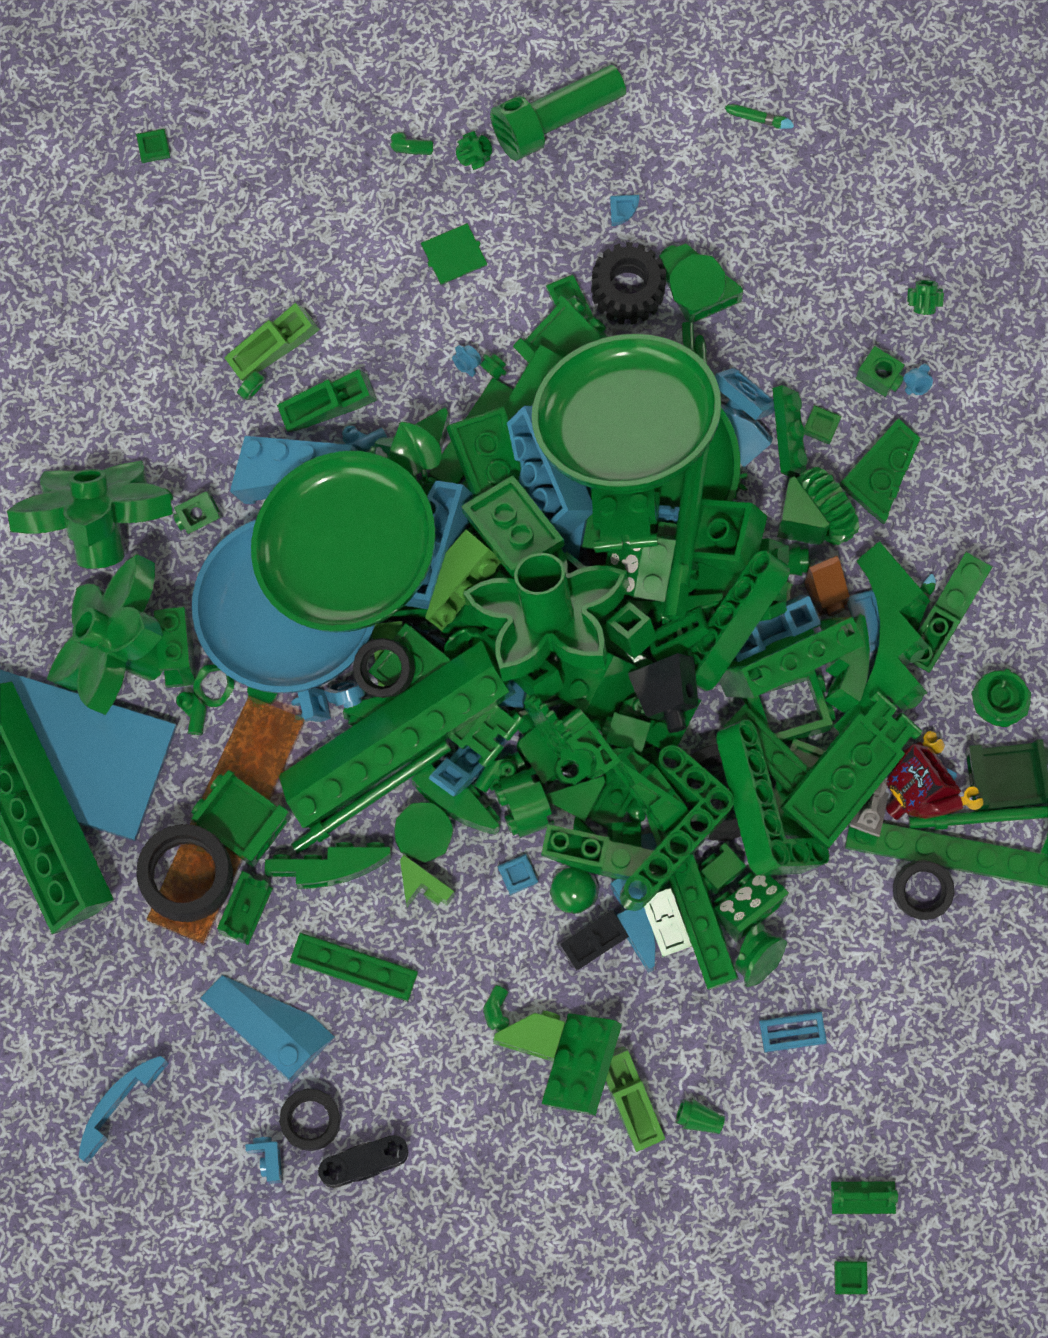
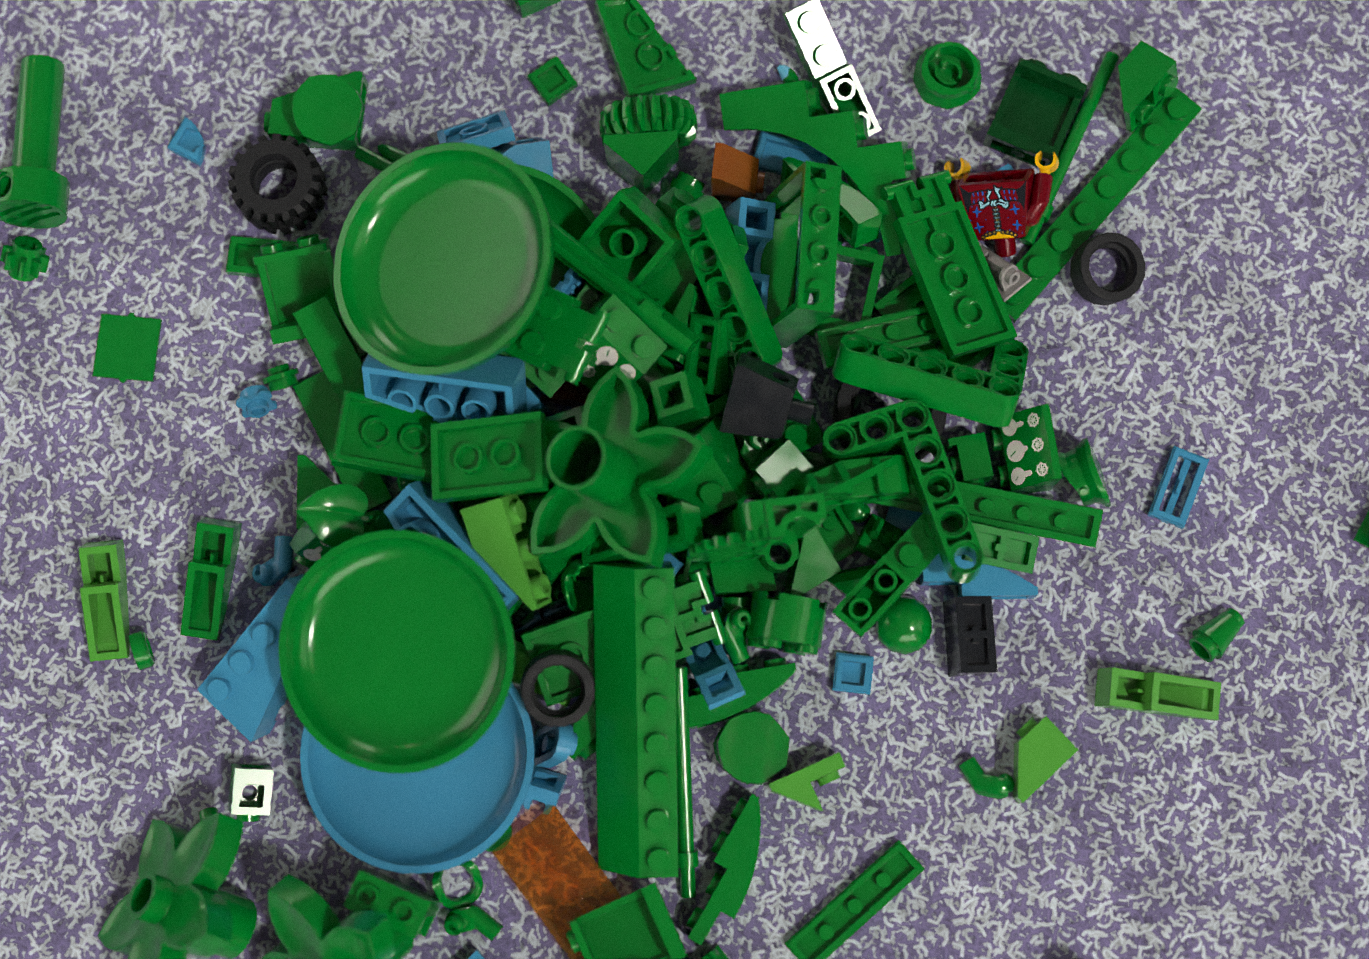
camera: 55 degrees left, 5 degrees up
green plate [541,1013,622,1116] -> none
green plate [772,385,808,478] -> none

